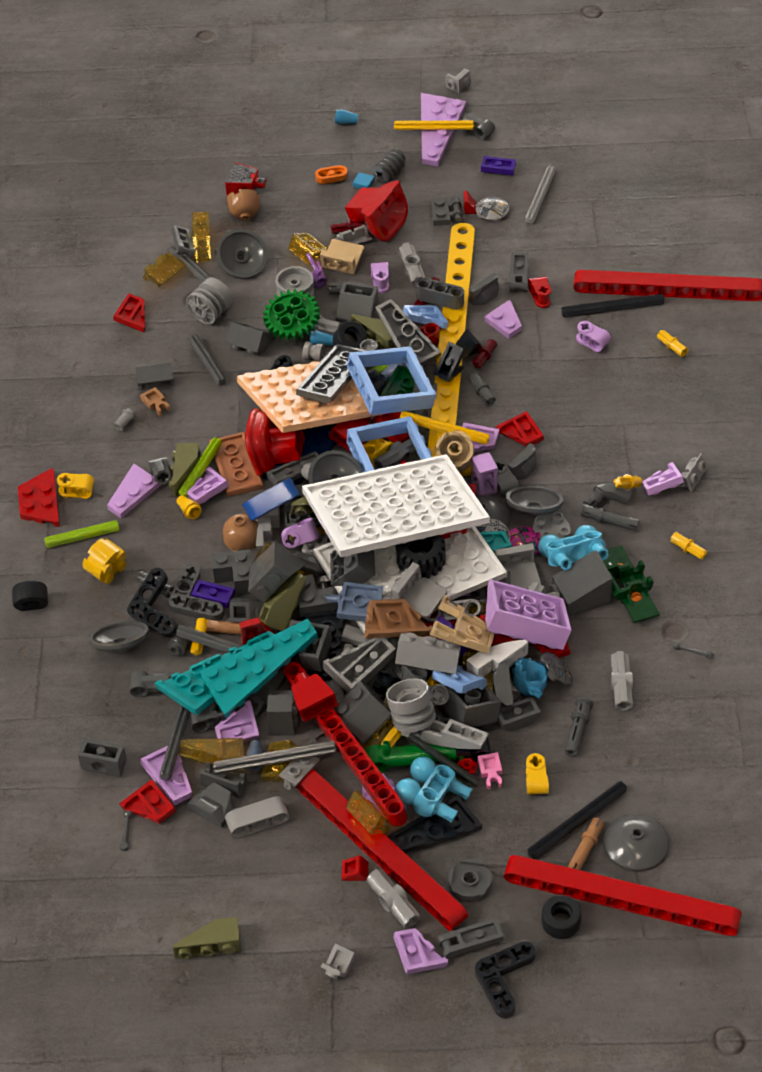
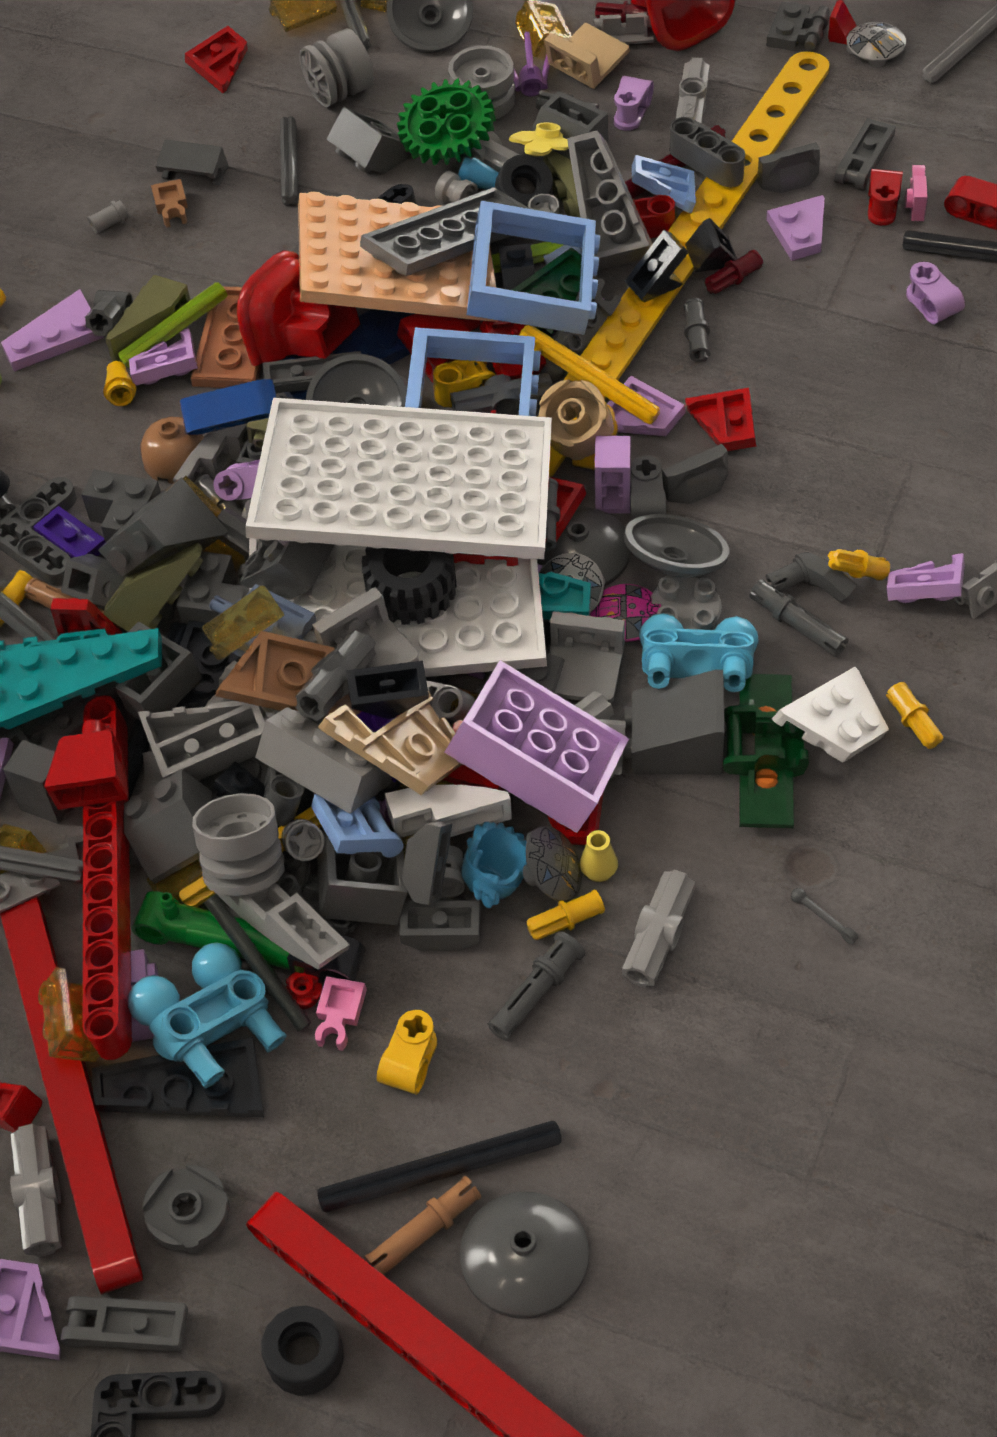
camera: 25 degrees right, 5 degrees up
none -> clear yellow bracket [202,585,285,660]
none -> dark grey piece [295,630,376,721]
none -> black slope [346,661,429,720]
none -> light yellow plate [509,122,569,157]
none -> yellow axle [526,889,605,940]
none -> light yellow cone [580,830,618,882]
none -> white wing [772,667,889,763]
none -> bright pink plate [905,165,927,221]

